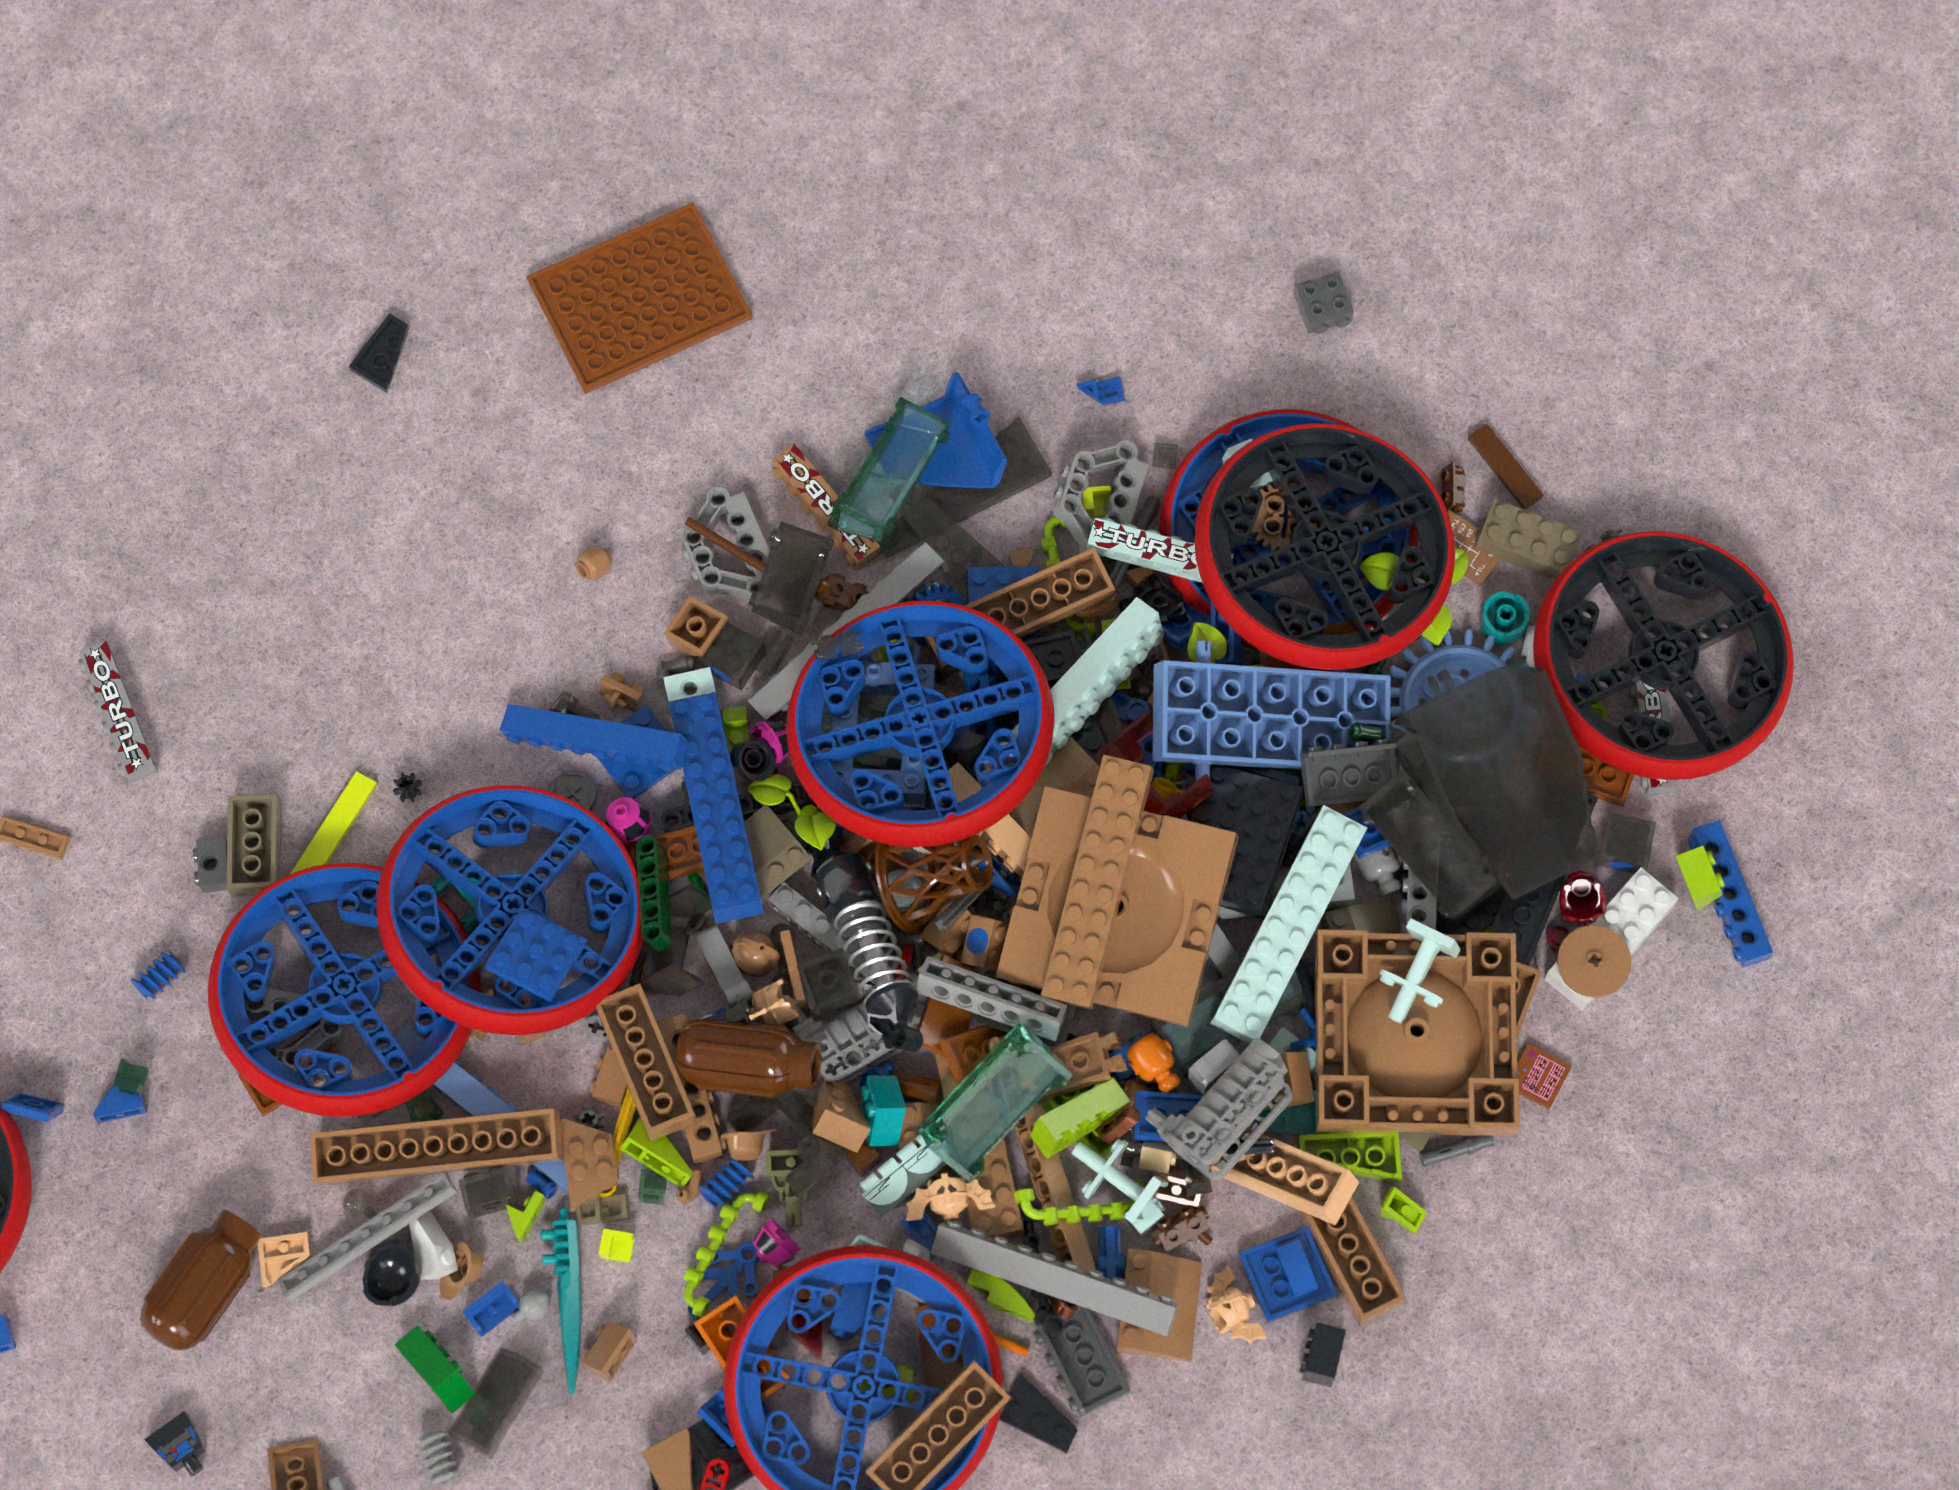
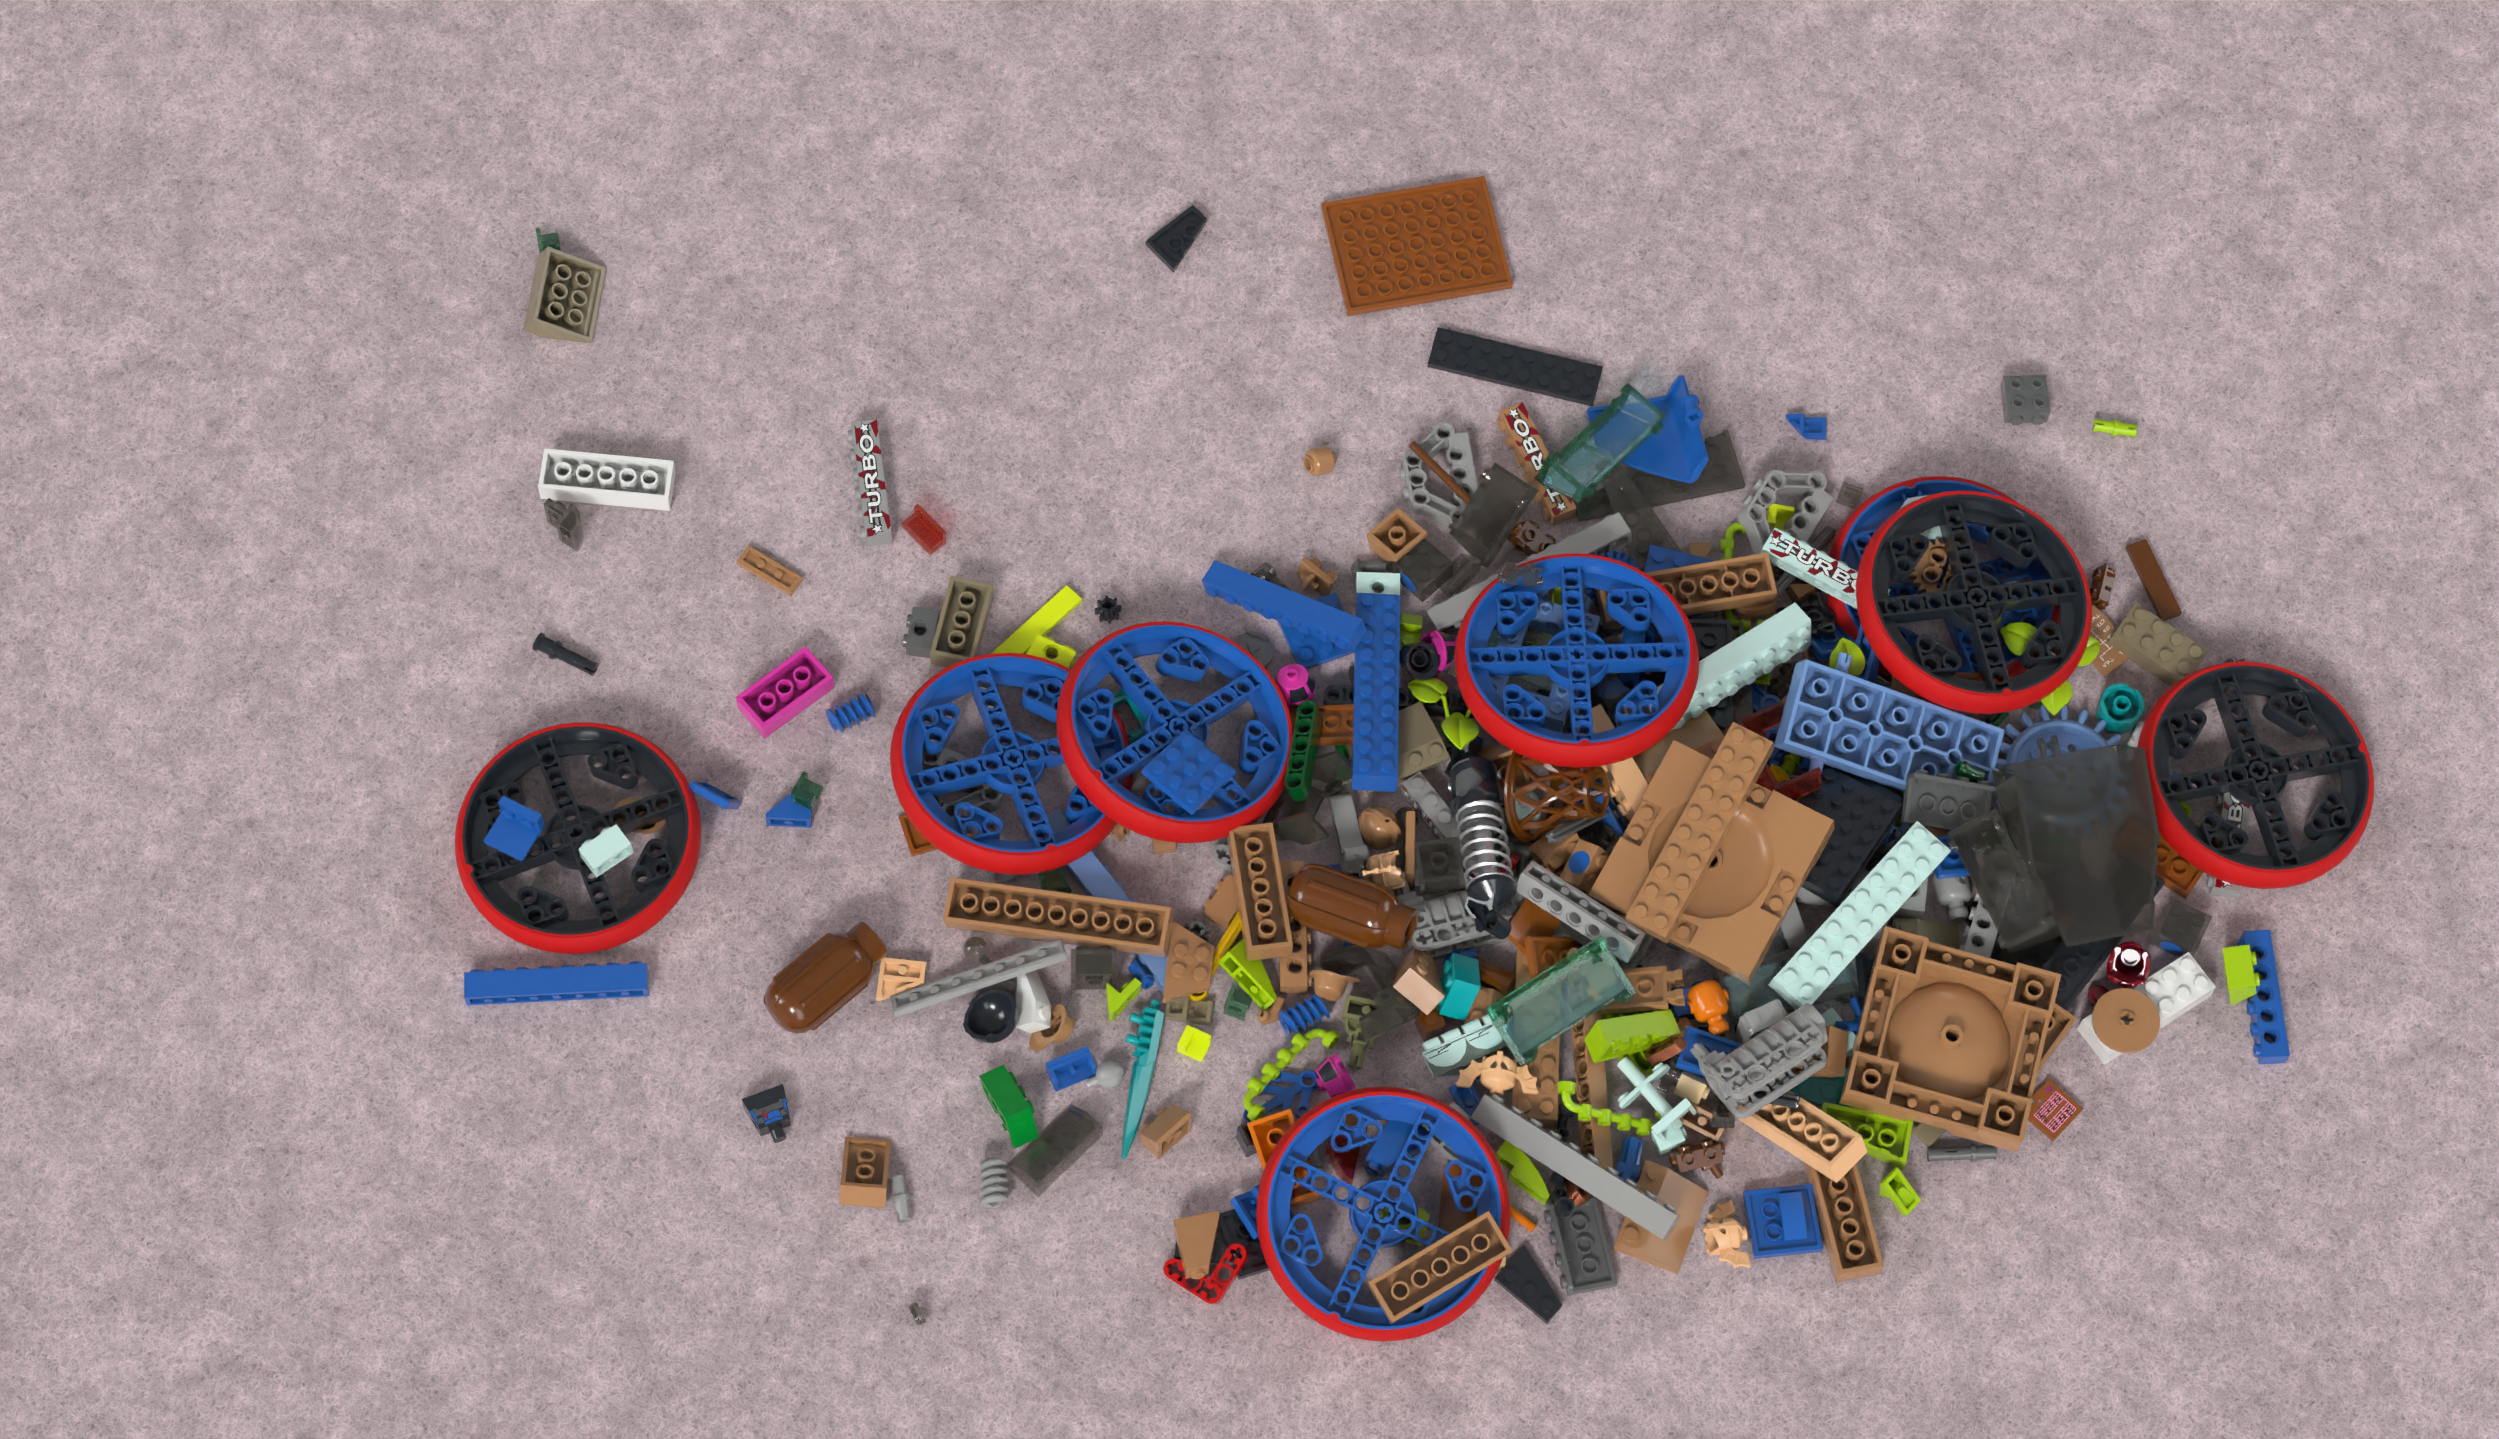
camera: 10 degrees right, 5 degrees down
black brick [1299,1323,1346,1388] -> none
light aqua piece [1379,918,1461,1024] -> none
none -> dark pink brick [736,646,834,739]
none -> clear red panel [901,503,946,556]
none -> neon yellow brick [1026,635,1077,669]
none -> black plate [1427,327,1603,407]
none -> lime pin [2092,418,2138,438]

